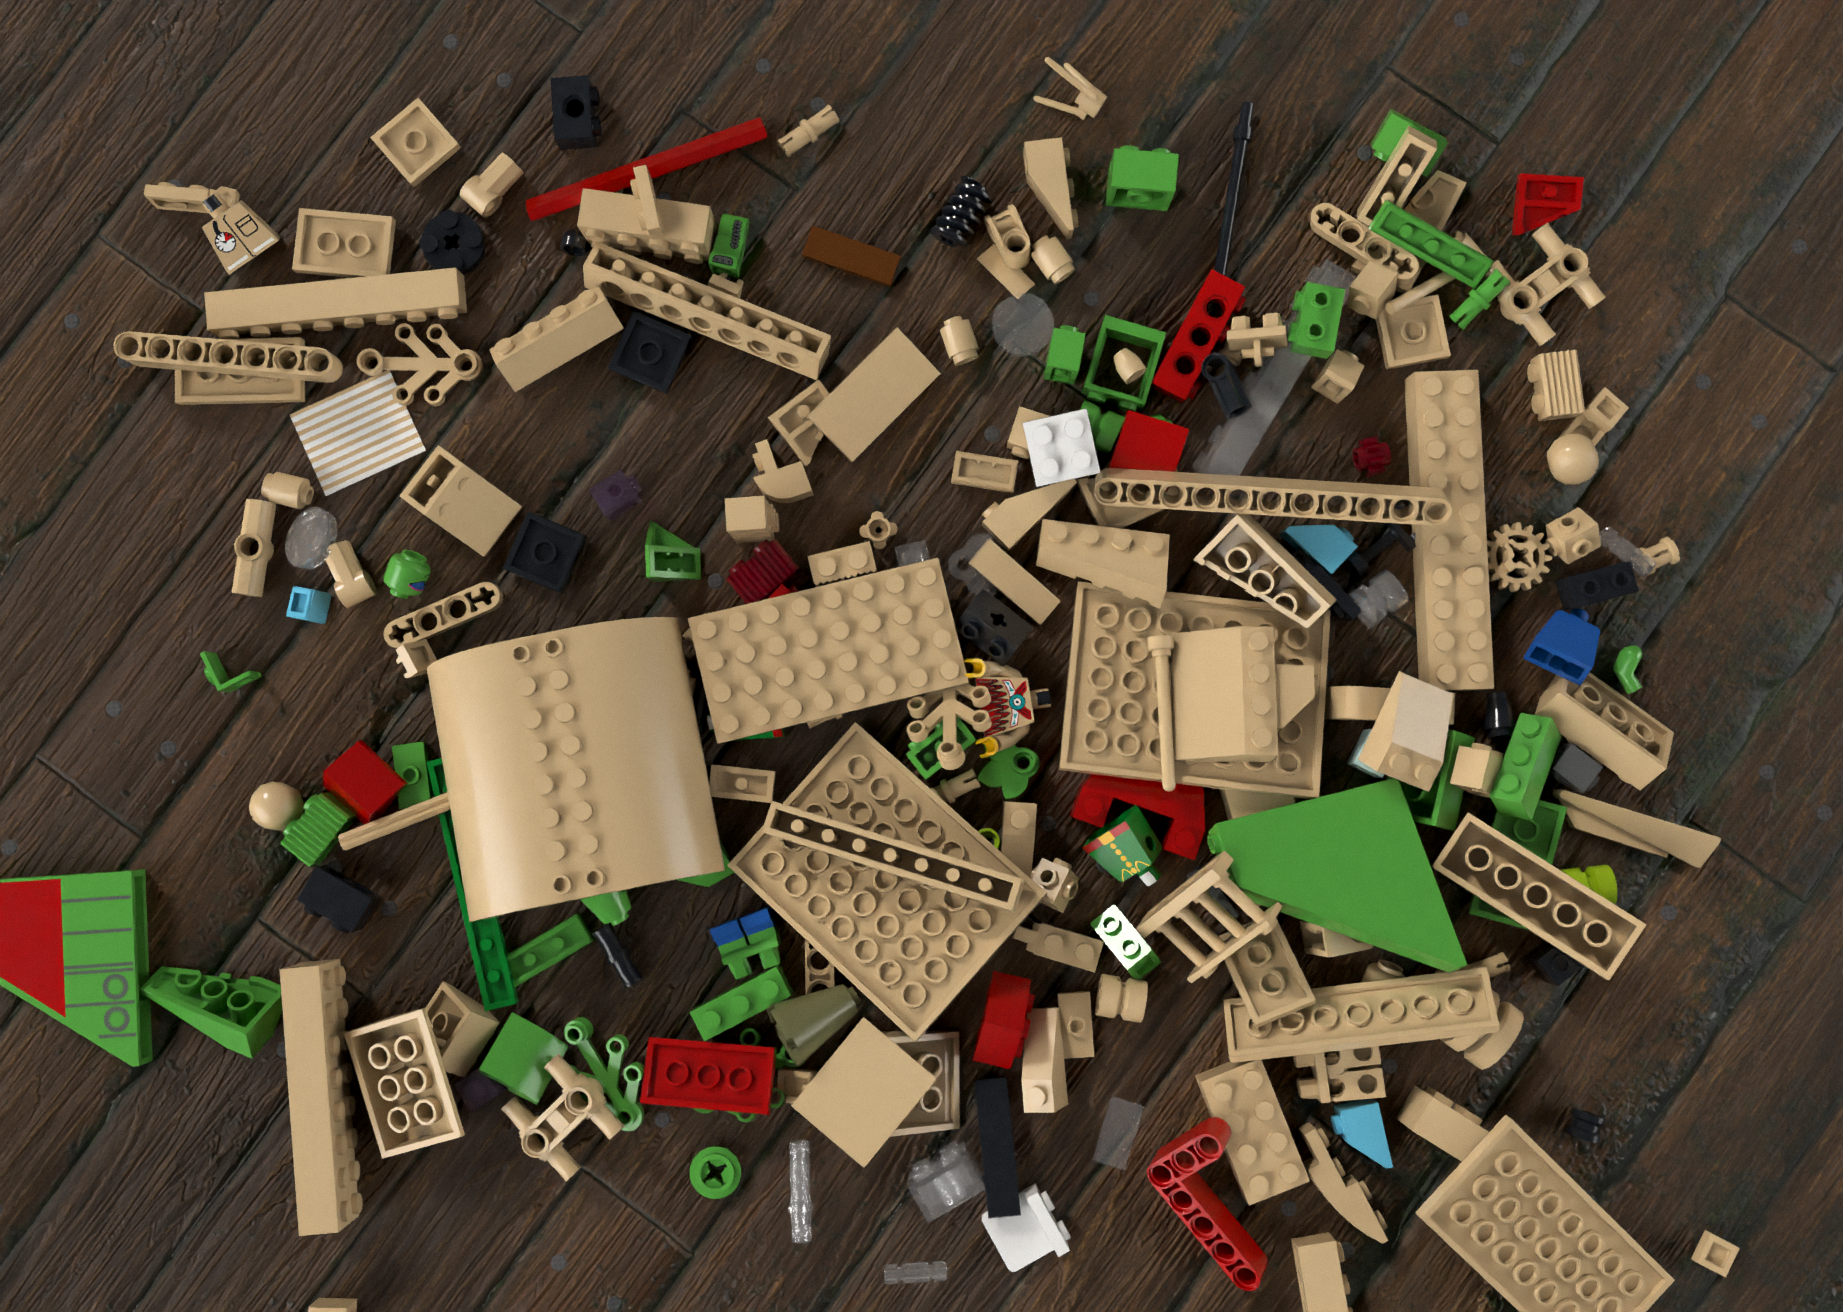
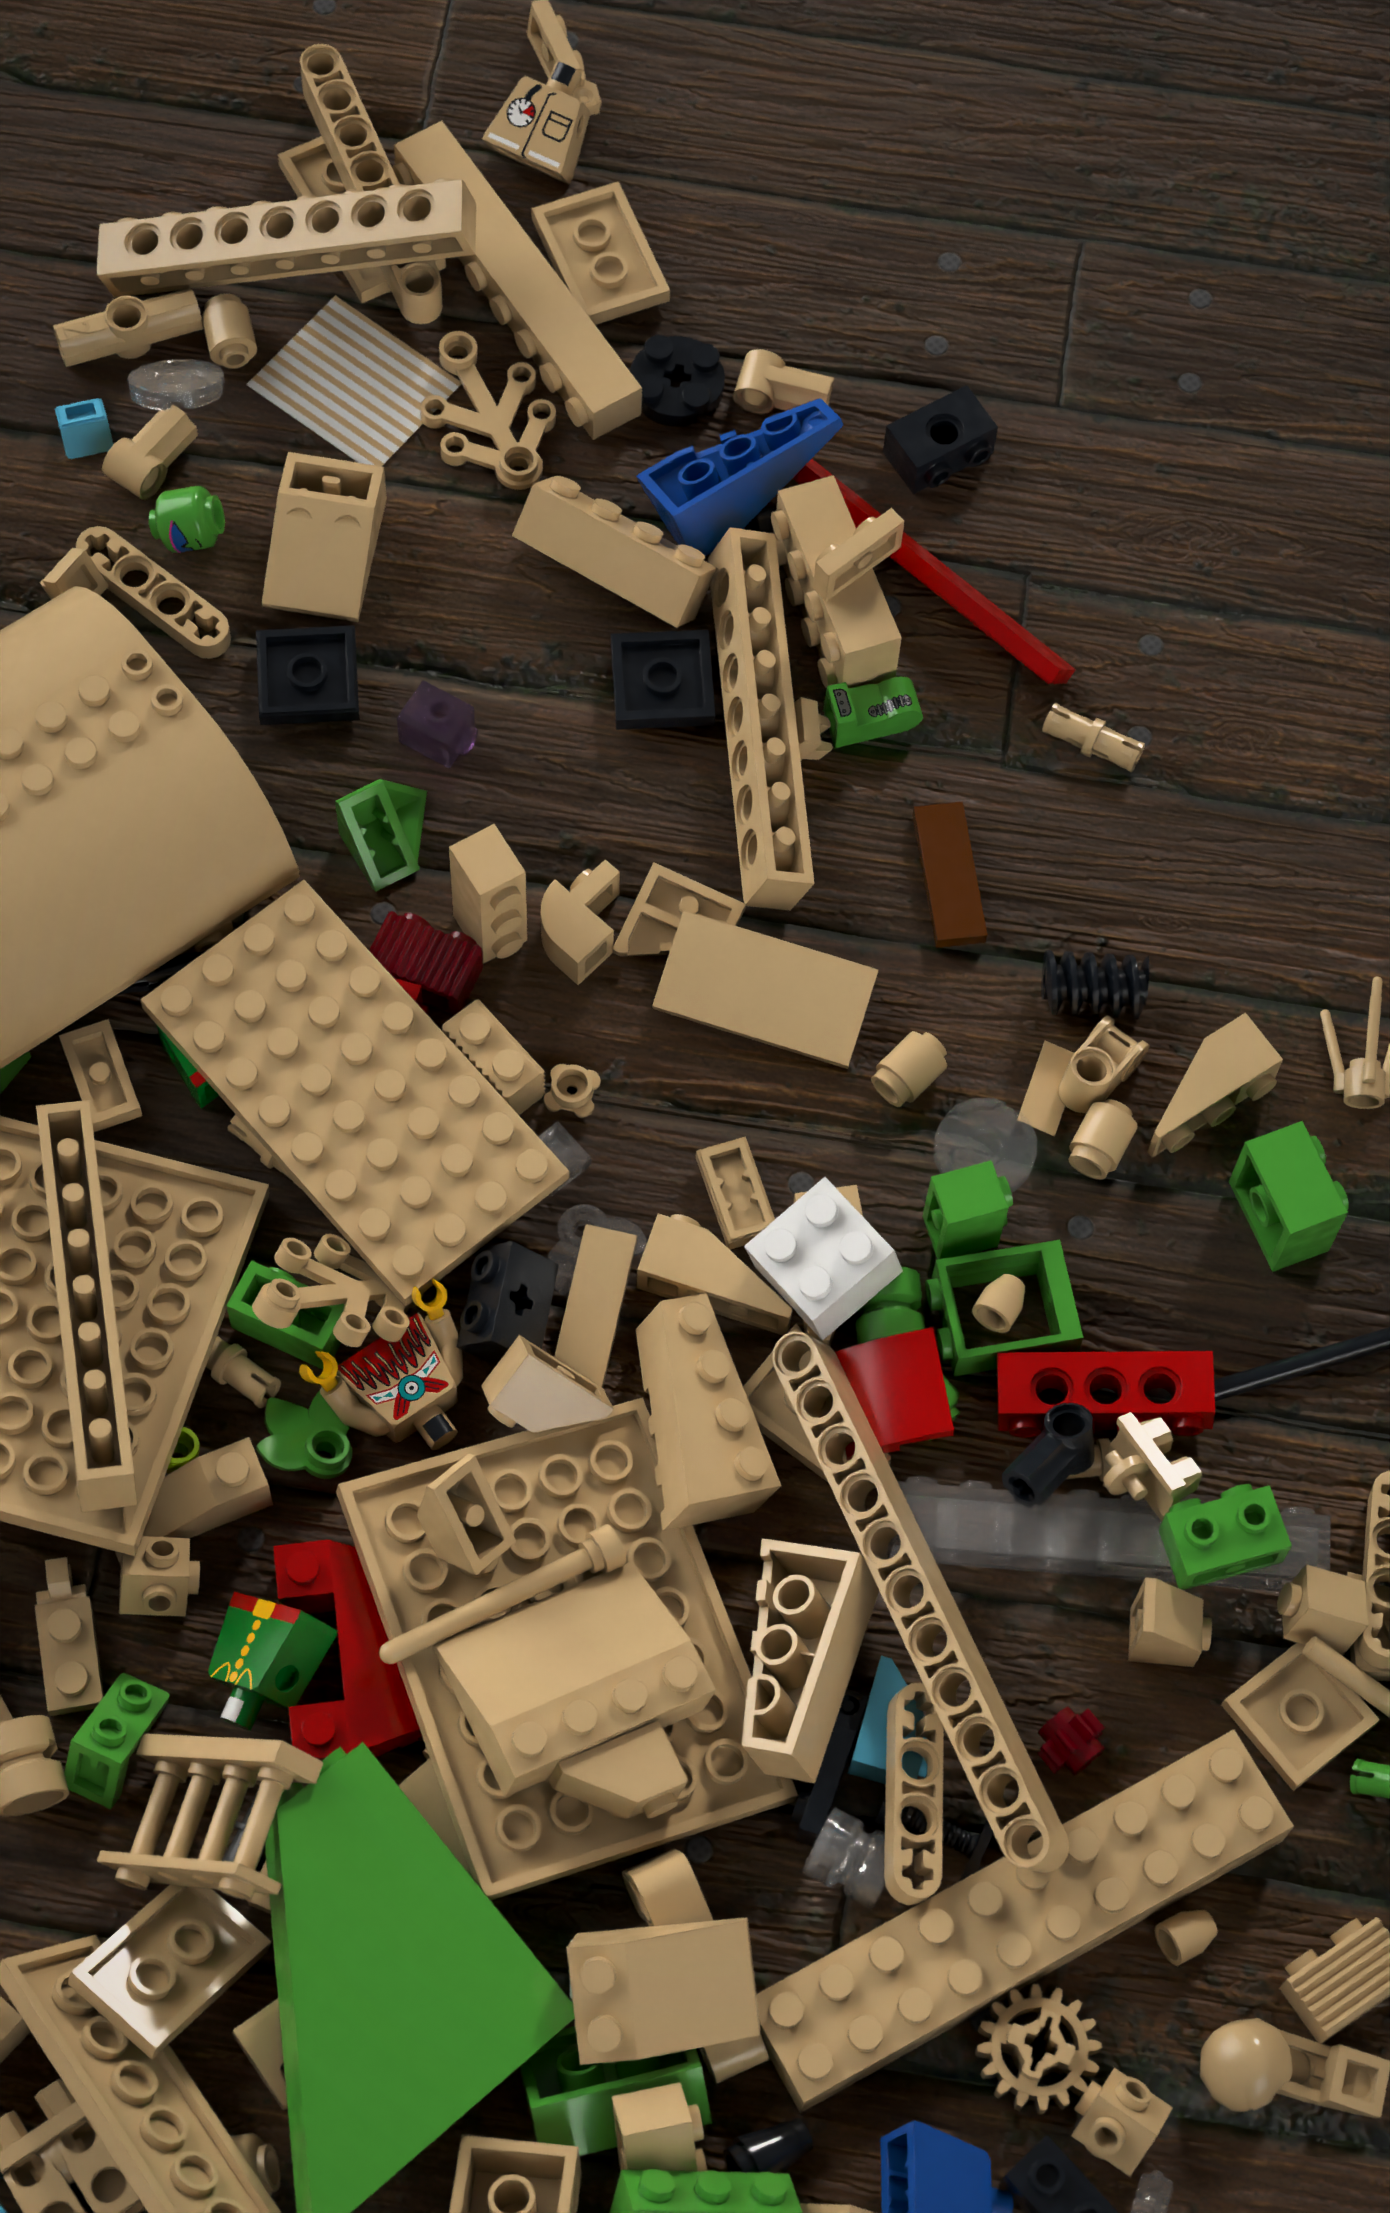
camera: 55 degrees right, 20 degrees down
tan plate [370,98,461,187] -> none
none -> tan brick [97,178,477,298]
none -> tan slope [417,1453,517,1575]
none -> tan slope [481,1335,614,1433]
none -> blue wedge [636,398,844,555]
none -> tan beam [884,1683,944,1905]
none -> tan hose [1155,1910,1218,1966]

